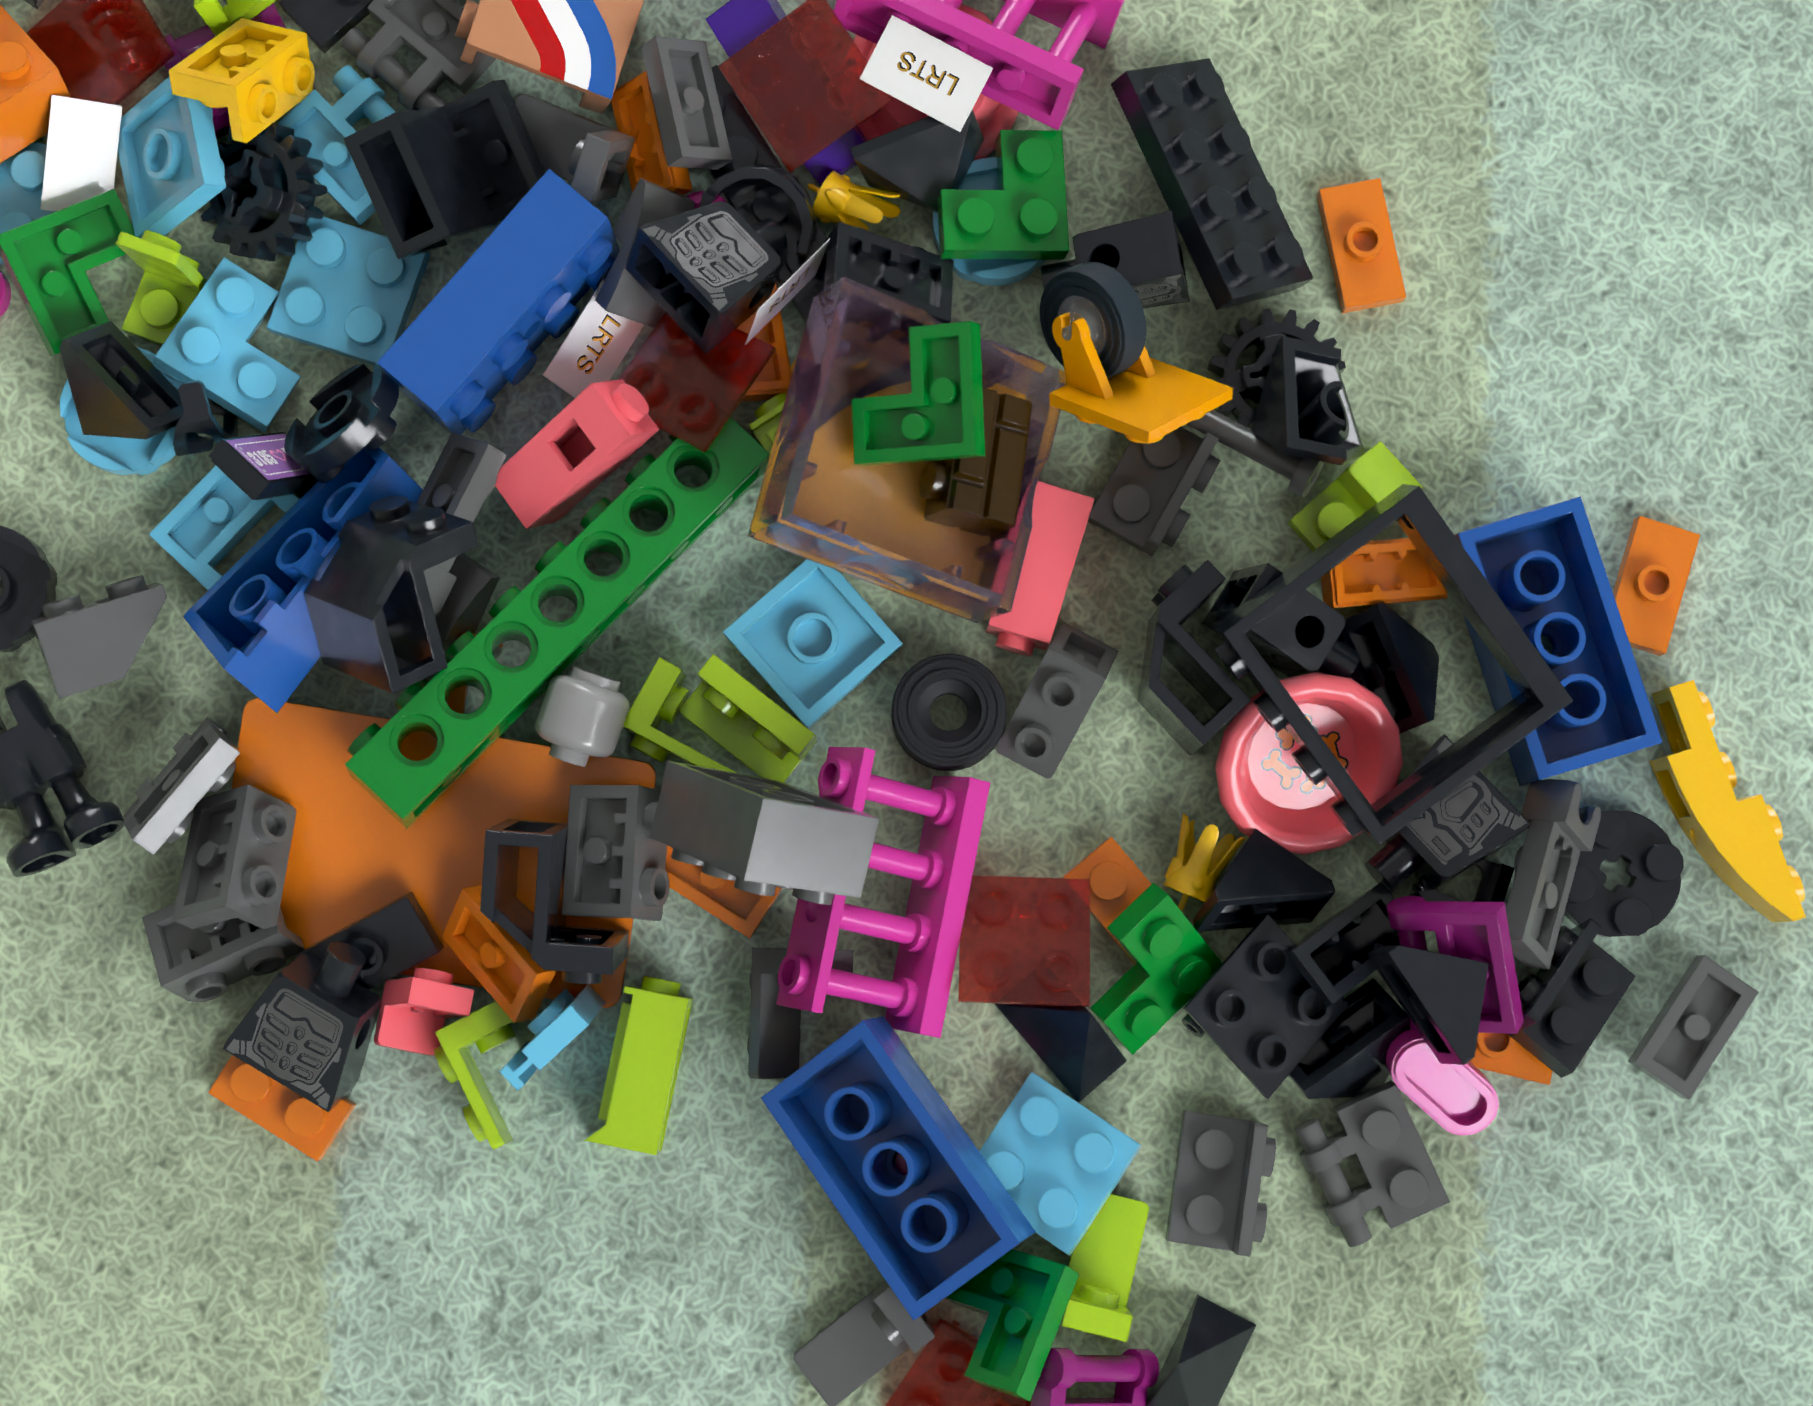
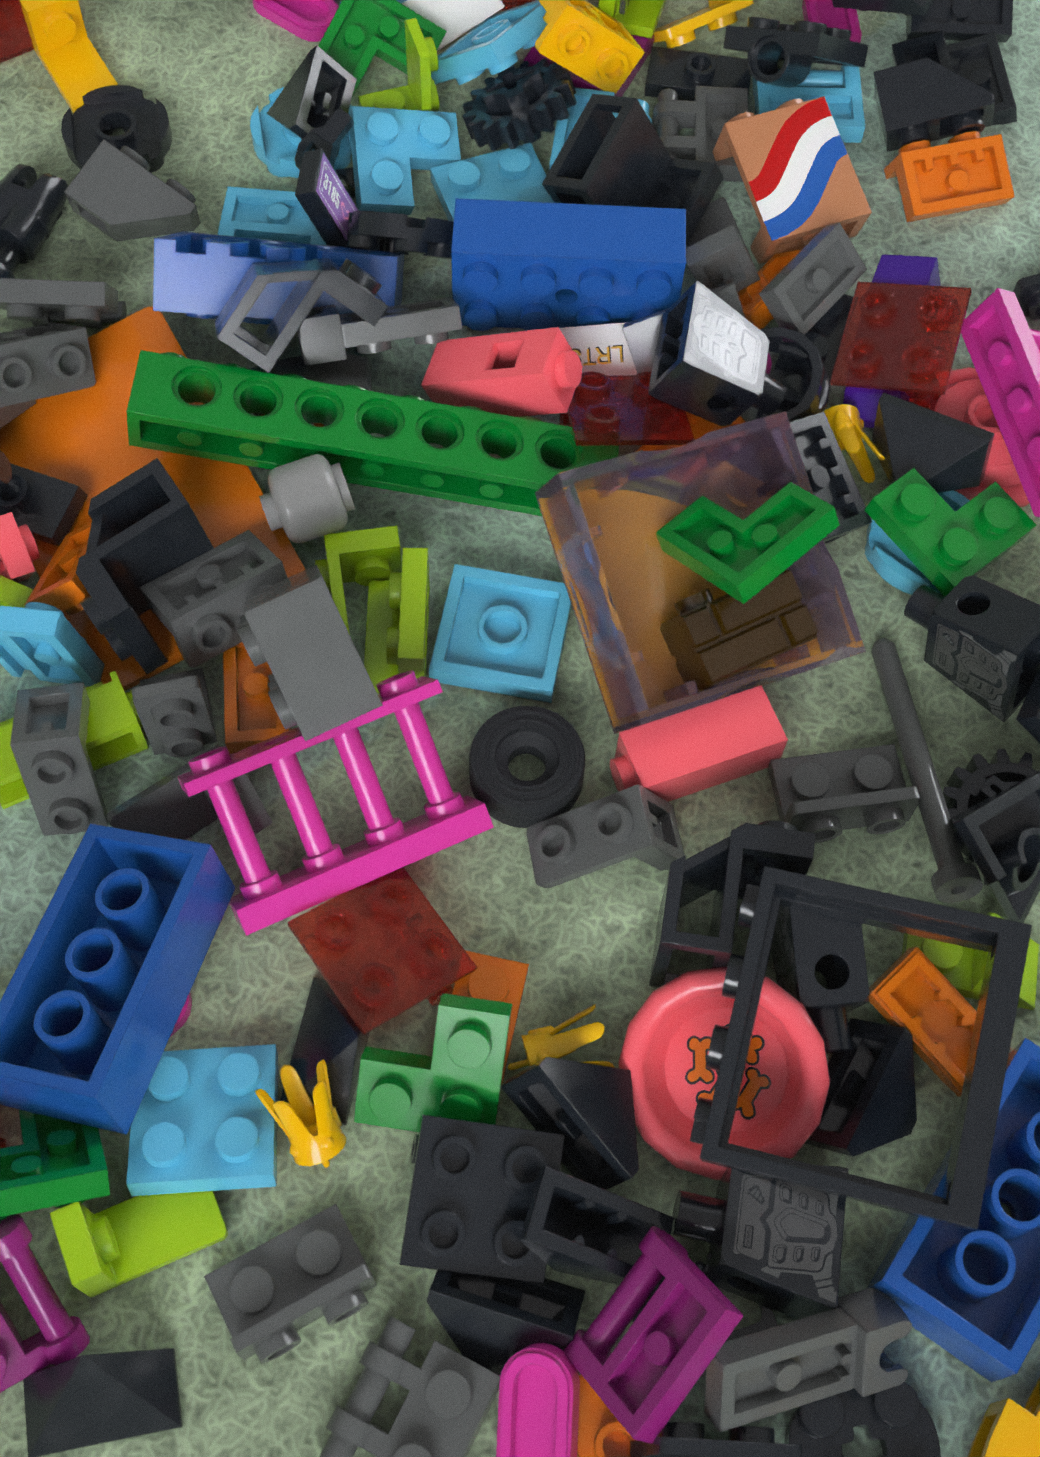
camera: 55 degrees right, 20 degrees down
white sticker [745,238,830,345] -> none
white sticker [859,15,993,132] -> none
plate [1040,262,1233,444] -> none
black slope [1367,945,1489,1065] -> none
none -> dark grey bracket [10,682,108,836]
none -> dark grey bracket [132,668,217,757]
none -> yellow piece [255,1059,347,1168]

